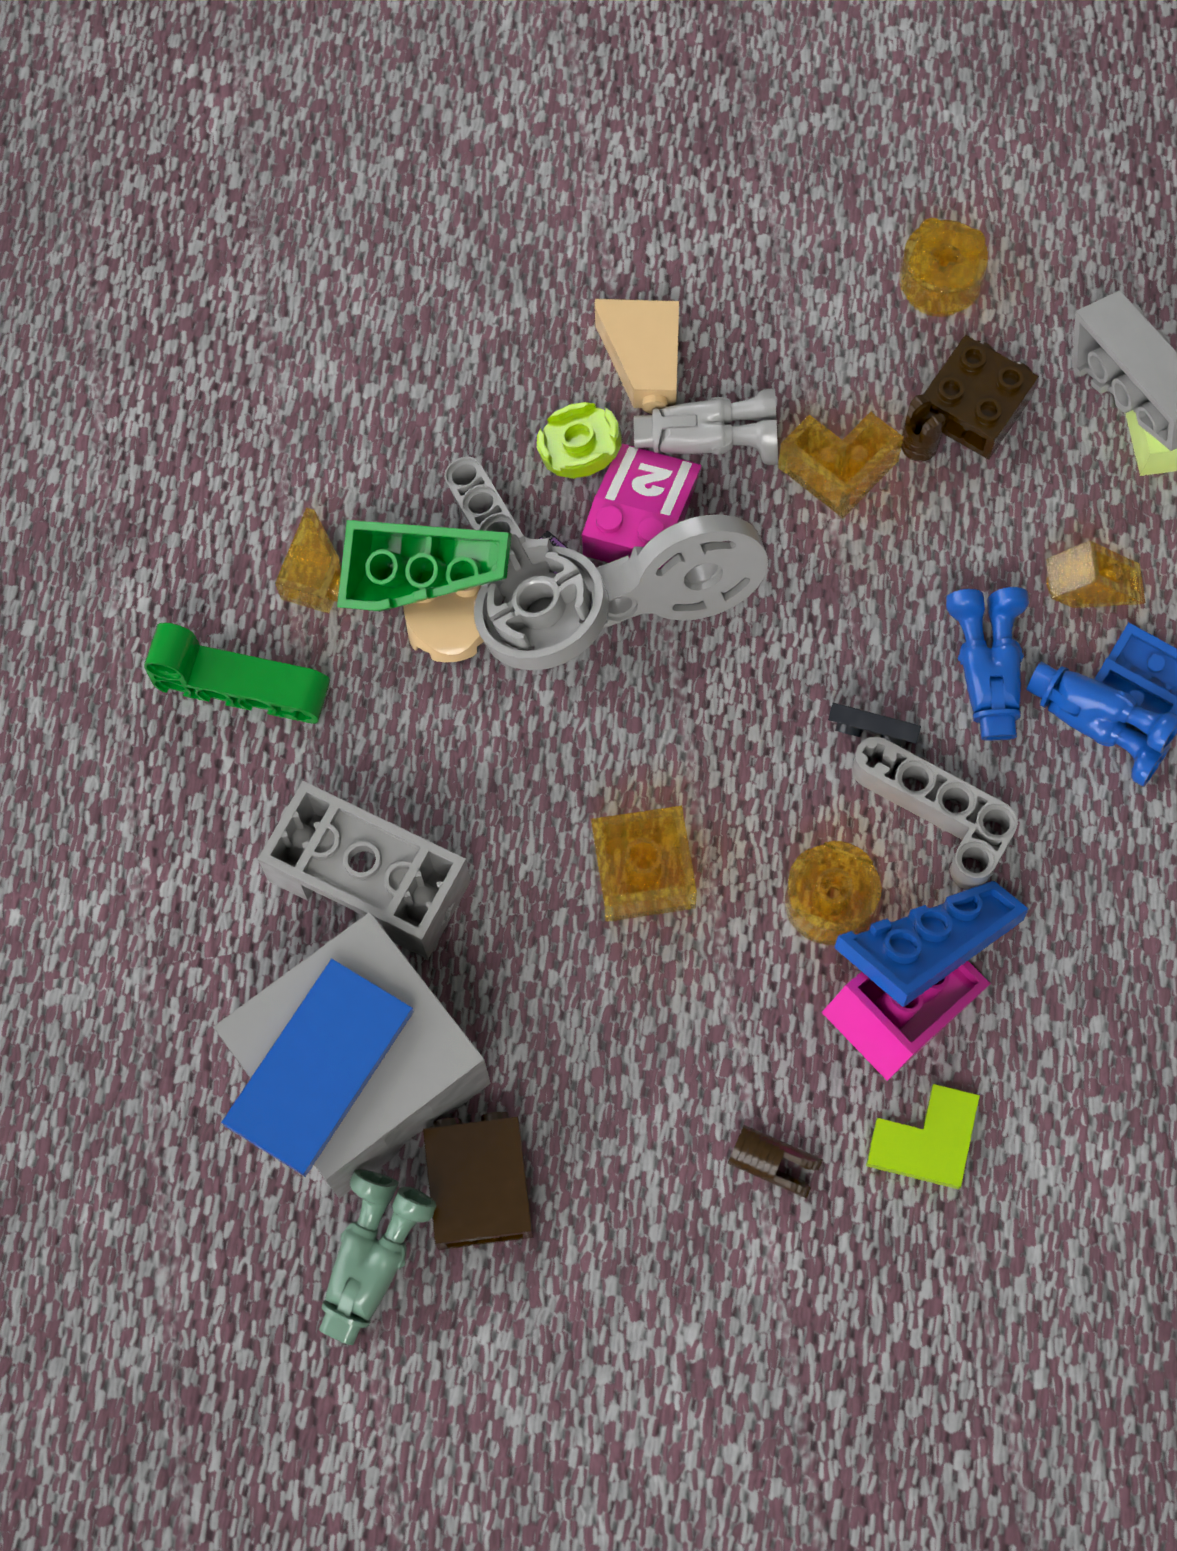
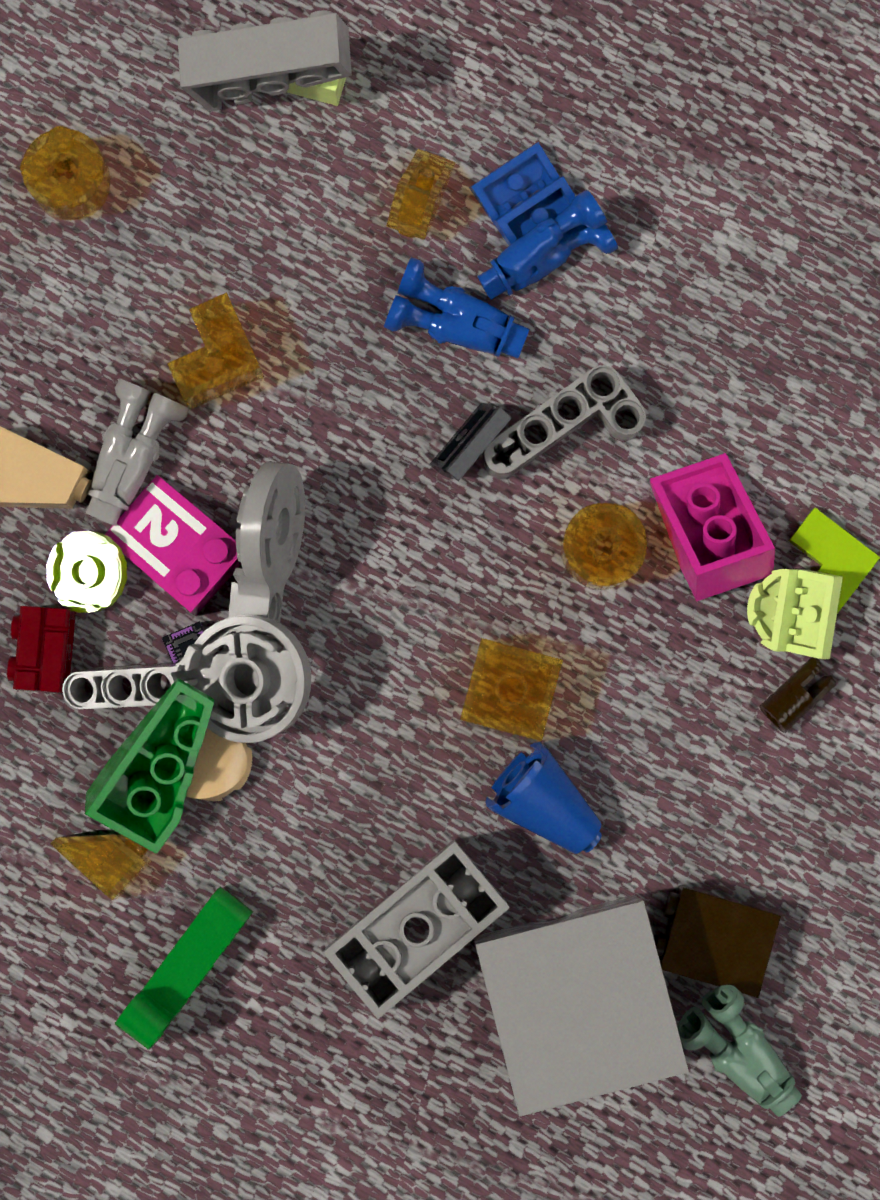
camera: 70 degrees left, 15 degrees up
blue tile [221,958,414,1177] -> none
blue wing [834,881,1029,1007] -> none
dark brown hinge [900,394,946,461] -> none
dark brown brick [924,335,1039,460] -> none
none -> dark red brick [7,606,76,694]
none -> blue cone [485,742,602,854]
none -> yellowish green slope [747,569,843,659]

